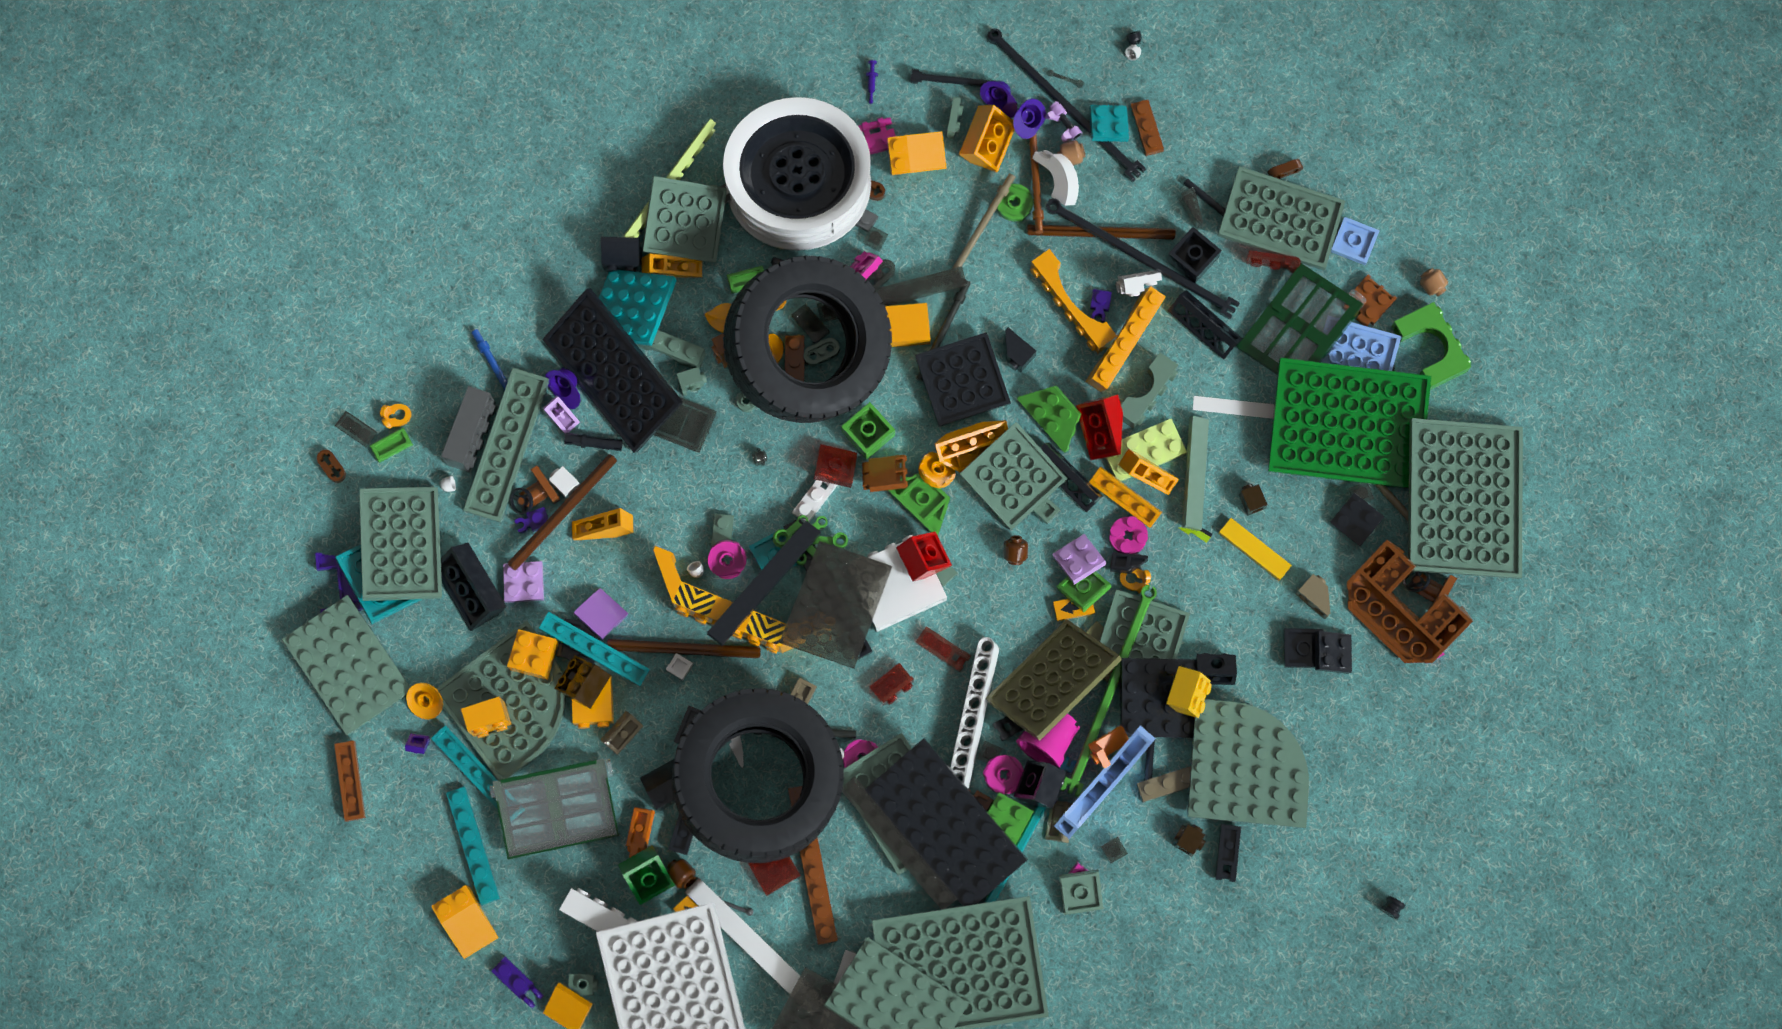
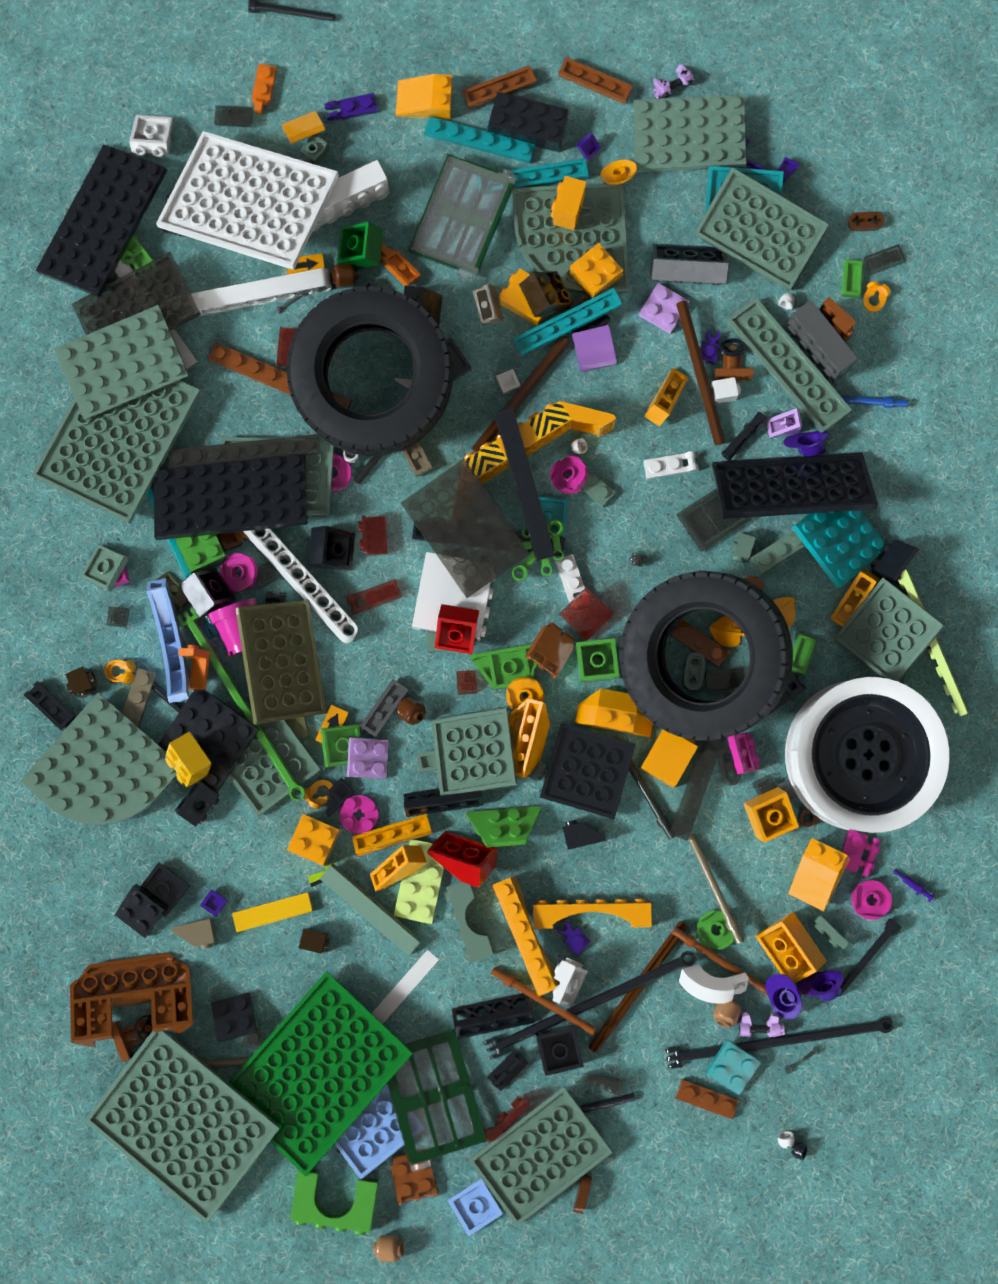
camera: 125 degrees right, 5 degrees up
none -> light orange piece [105,660,136,685]
none -> dark purple plate [200,889,228,917]
none -> light orange brick [287,814,341,866]
none -> black slope [308,526,355,571]
none -> dark grey plate [360,679,409,737]
none -> clear red slope [457,670,477,695]
none -> dark orange plate [462,65,537,110]
none -> black hinge [487,1049,529,1092]
none -> black brick [488,91,569,153]
none -> dark orange bar [491,967,597,1035]
none -> clear smoke plate [529,761,547,782]
none -> light orange wedge [575,688,653,738]
none -> white plate [643,451,699,480]
none -> lavender piece [653,64,694,99]
none -> light orange brick [743,787,799,843]
none -> dark orange plate [819,297,856,342]
none -> dark pink plate [851,880,892,920]

